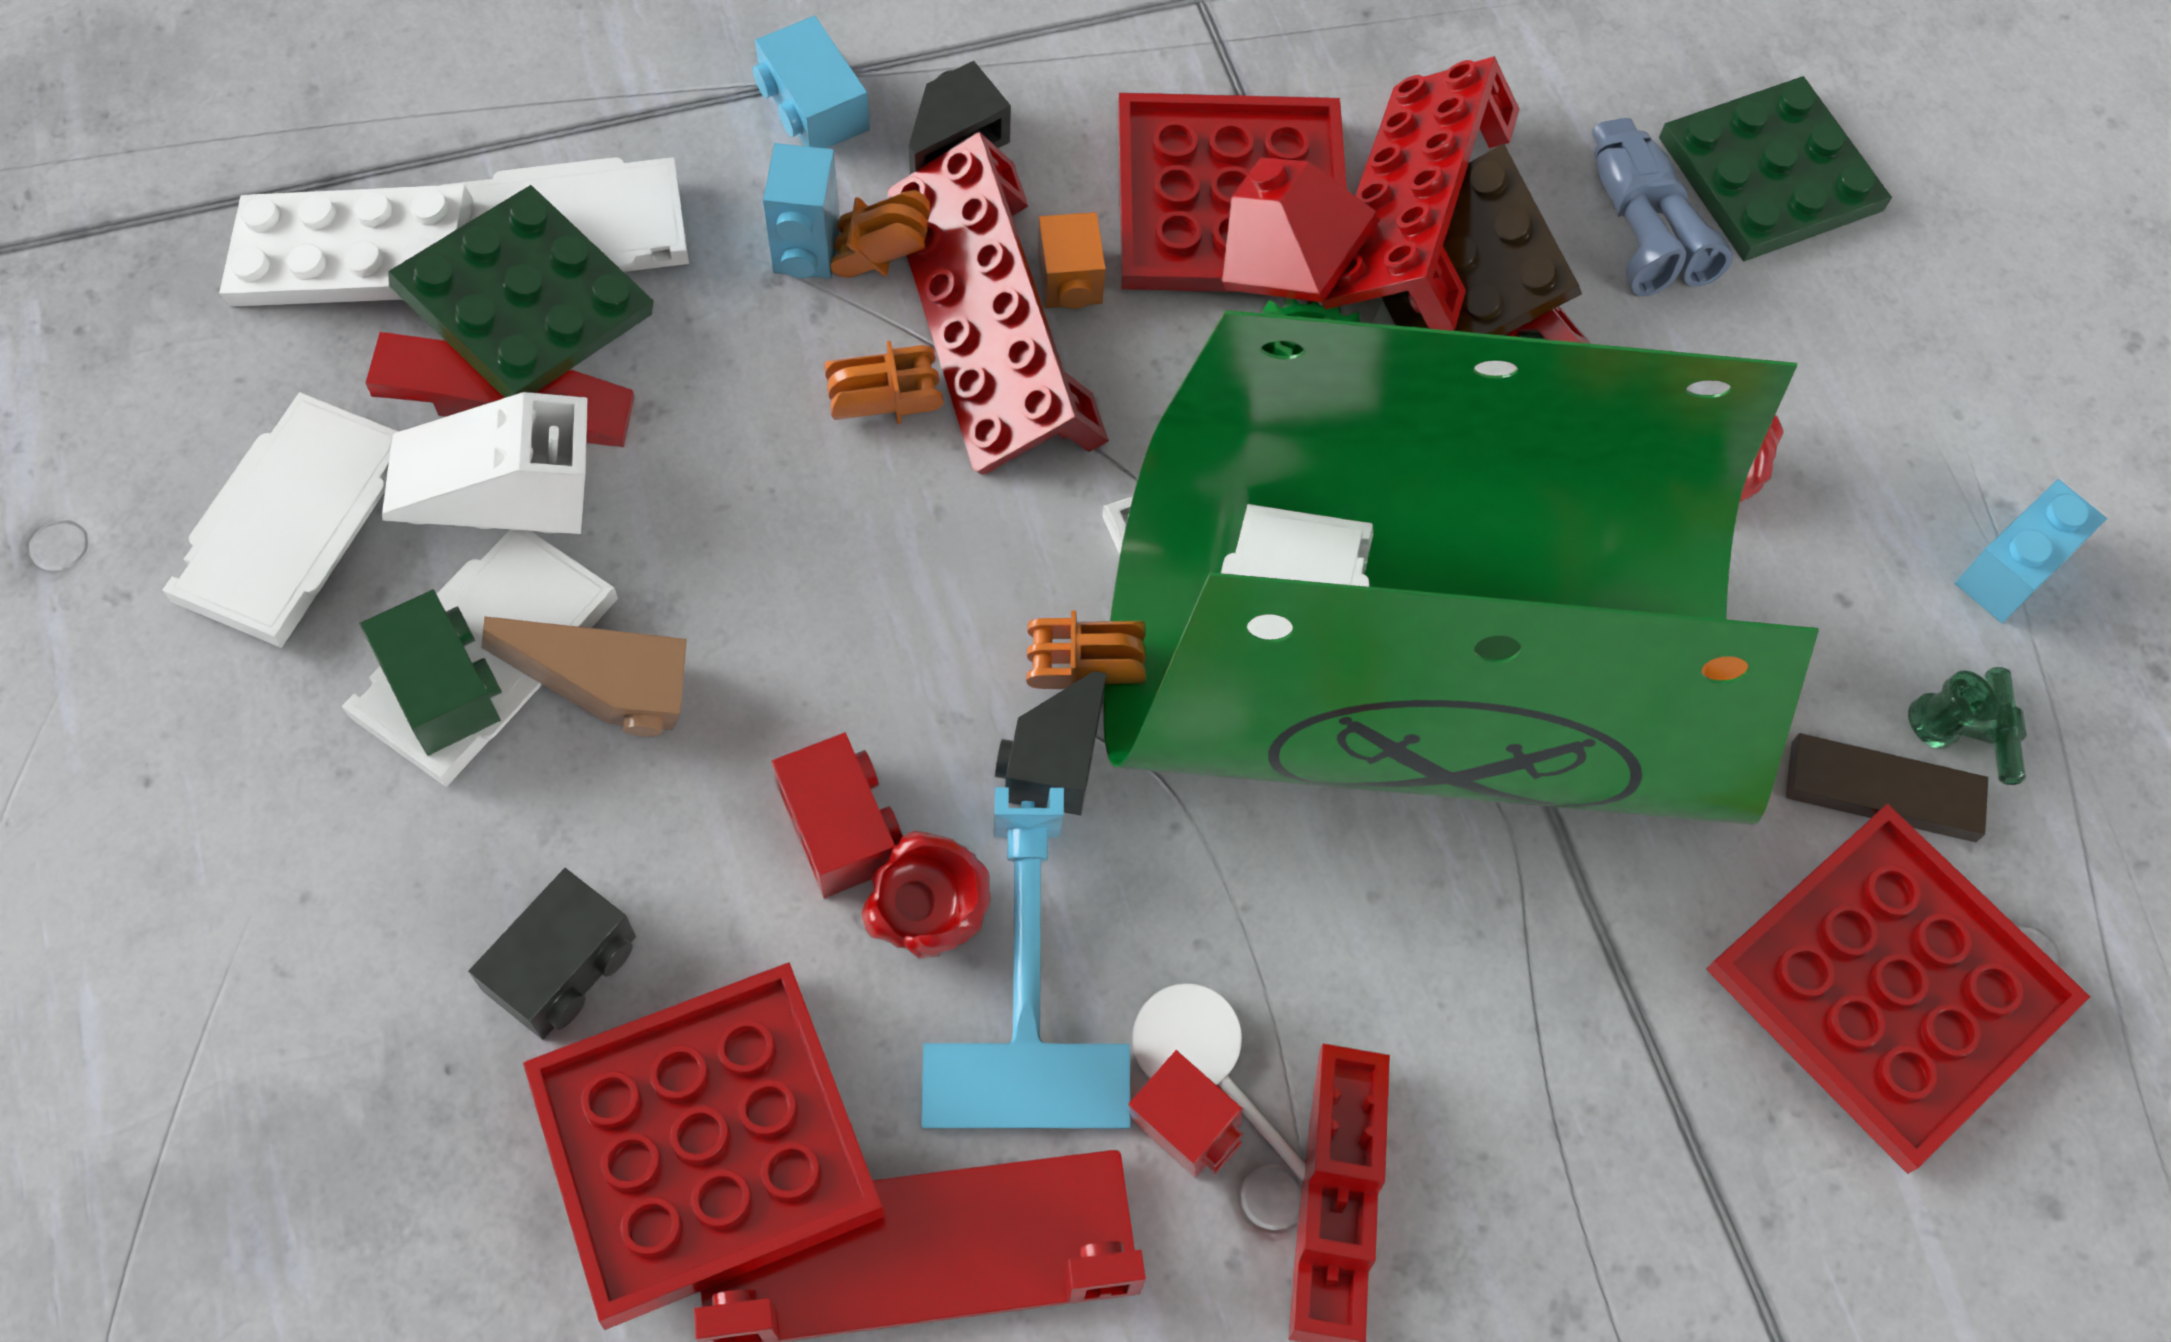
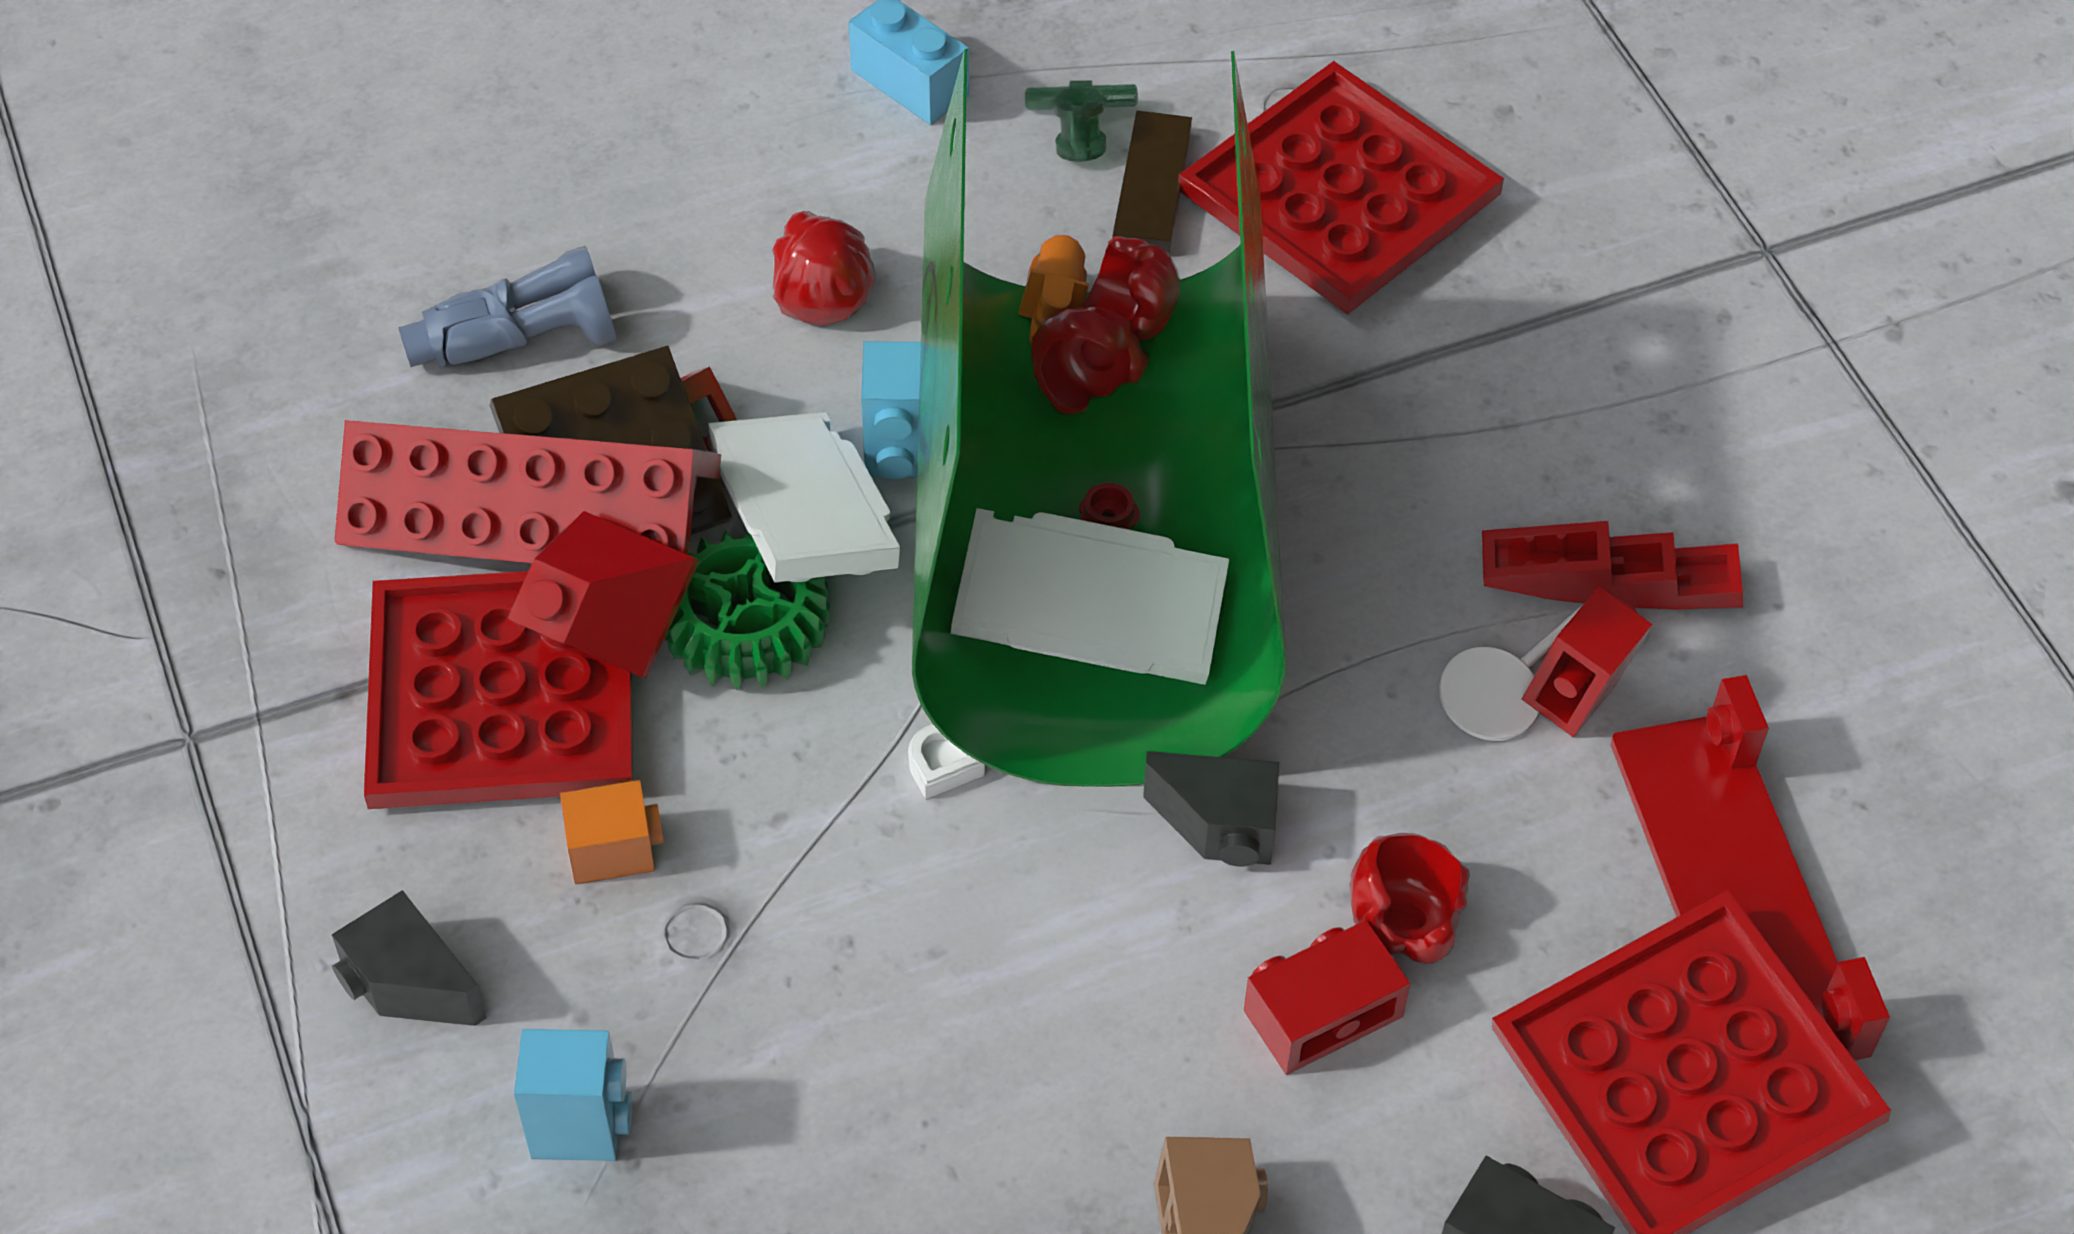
camera: 90 degrees left, 10 degrees down
medium azure brick [752,15,870,148] -> none
orange arm [824,340,944,424] -> none
orange arm [830,190,930,278] -> none
bracket [888,132,1109,475] -> none
medium azure piece [922,787,1130,1129] -> none
orange arm [1026,610,1146,689] -> none
dark green plate [1659,76,1892,262] -> none

